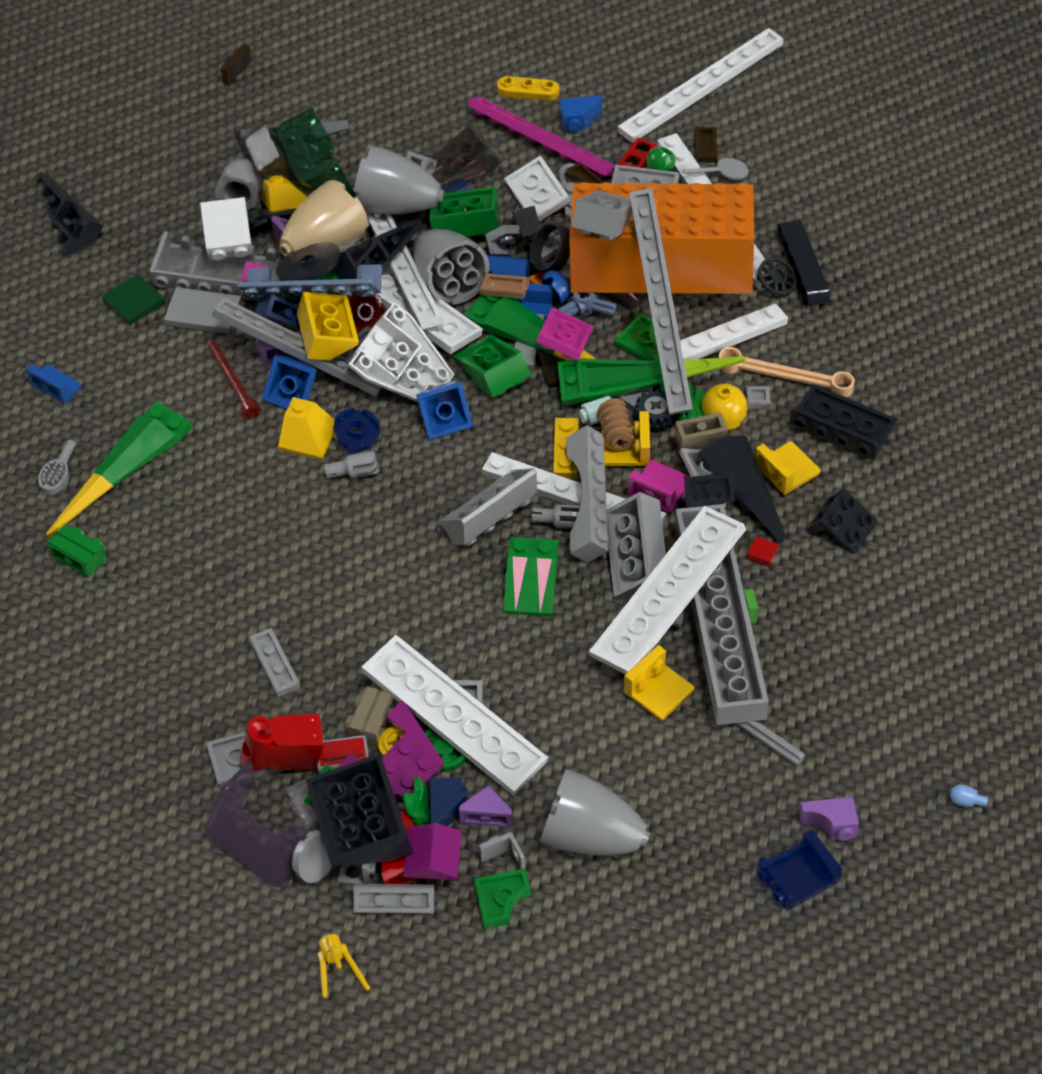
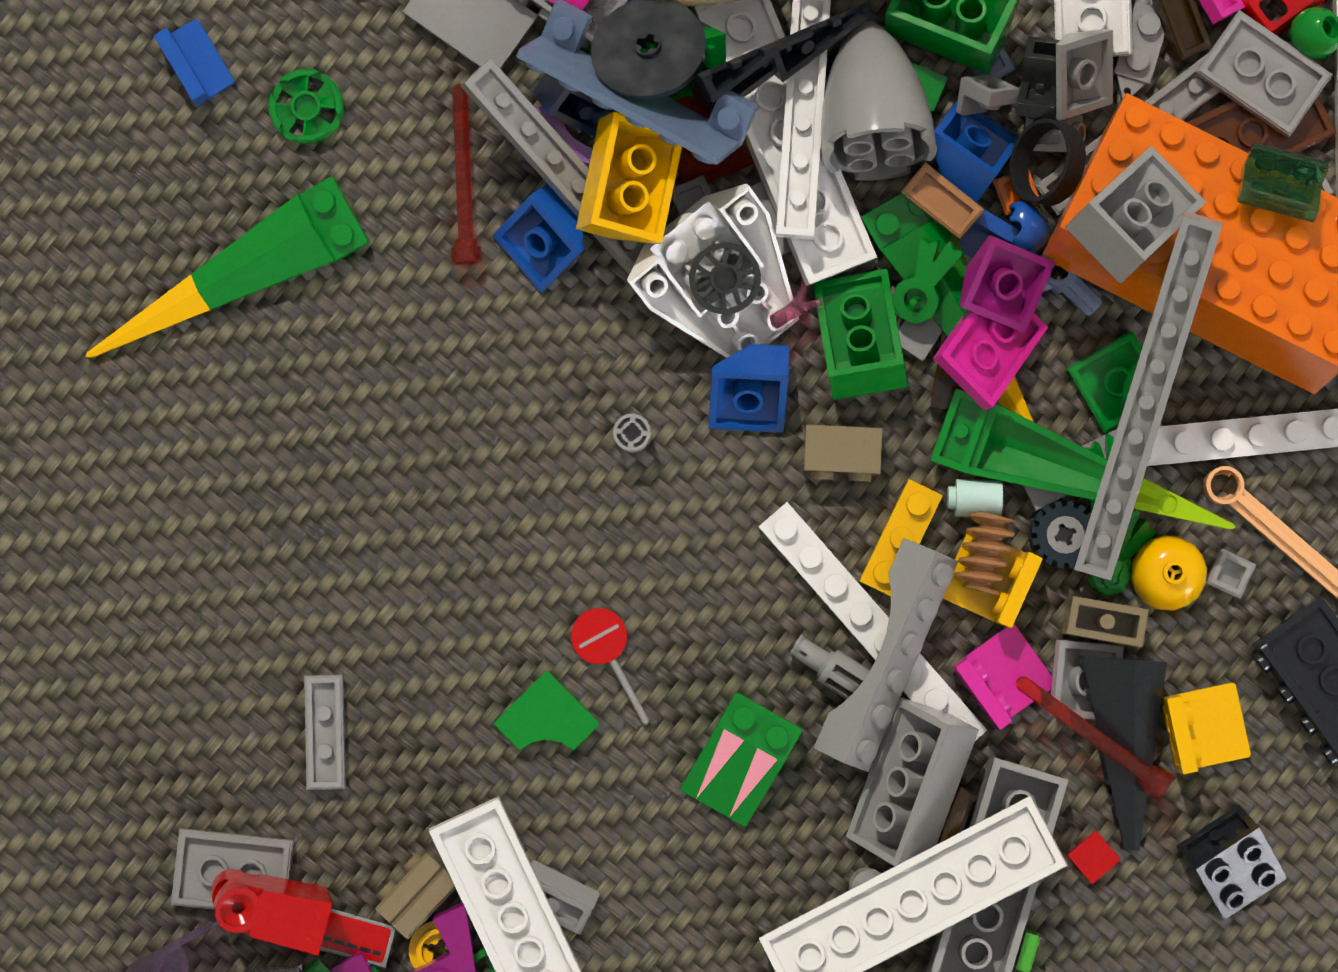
camera: 25 degrees right, 35 degrees up
light grey piece [38,440,76,495] -> none
green brick [47,524,106,577] -> none
yellow slope [278,397,339,460] -> none
light grey arm [324,451,379,479] -> none
clear blue plate [333,408,380,454] -> none
light grey slope [440,468,537,547] -> none
black bracket [680,472,735,508] -> none
none -> green piece [269,69,344,145]
none -> green tile [493,670,601,751]
none -> red piece [571,608,649,725]
none -> light grey wheel [613,413,651,453]
none -> pearl dark grey wheel [689,242,761,315]
none -> clear pink bar [769,280,822,328]
none -> dark tan brick [803,424,882,482]
none -> green piece [892,237,964,324]
none -> magenta slope [959,235,1055,333]
none -> clear red piece [1016,676,1174,800]
none -> light grey slope [1056,29,1113,120]
none -> clear green bracket [1237,143,1329,223]

